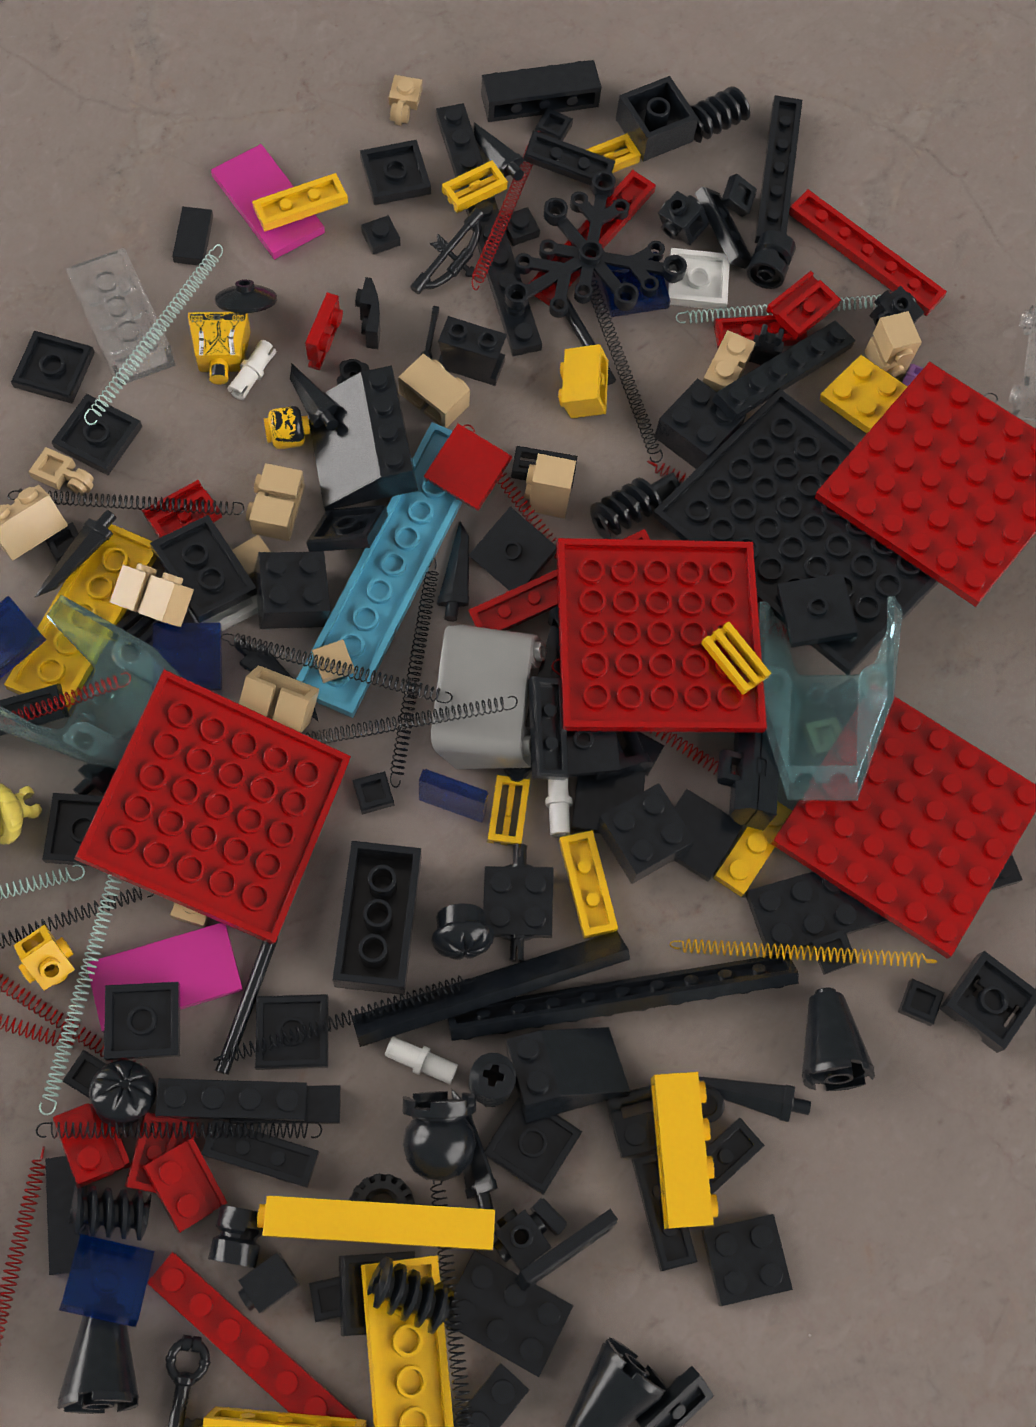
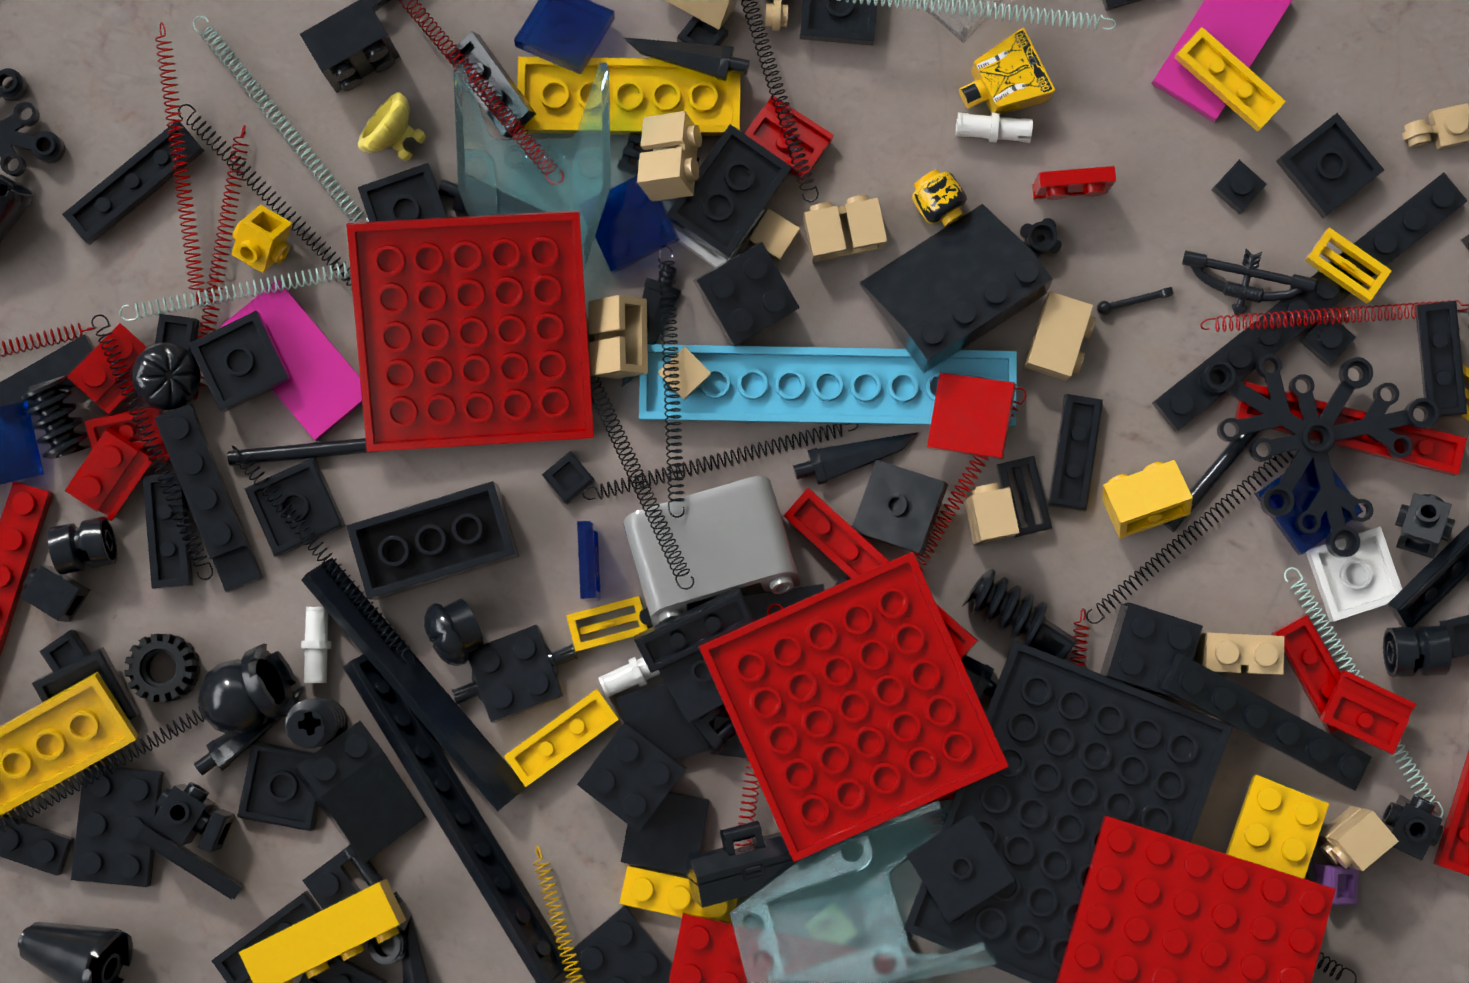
camera: 80 degrees right, 15 degrees up
black dish [215,279,277,313] -> none
yellow brick [257,1196,495,1251] -> none
black bar [290,363,338,430] -> none
black plate [306,505,388,552] -> none
black slope [355,277,381,350] -> none
black piece [367,1257,454,1335] -> none
black hips [438,316,507,386] -> none
black bar [474,122,524,181] -> none
yellow tile [701,622,771,695] -> none
black plate [749,324,784,365] -> none
none -> black tile [1048,394,1103,512]

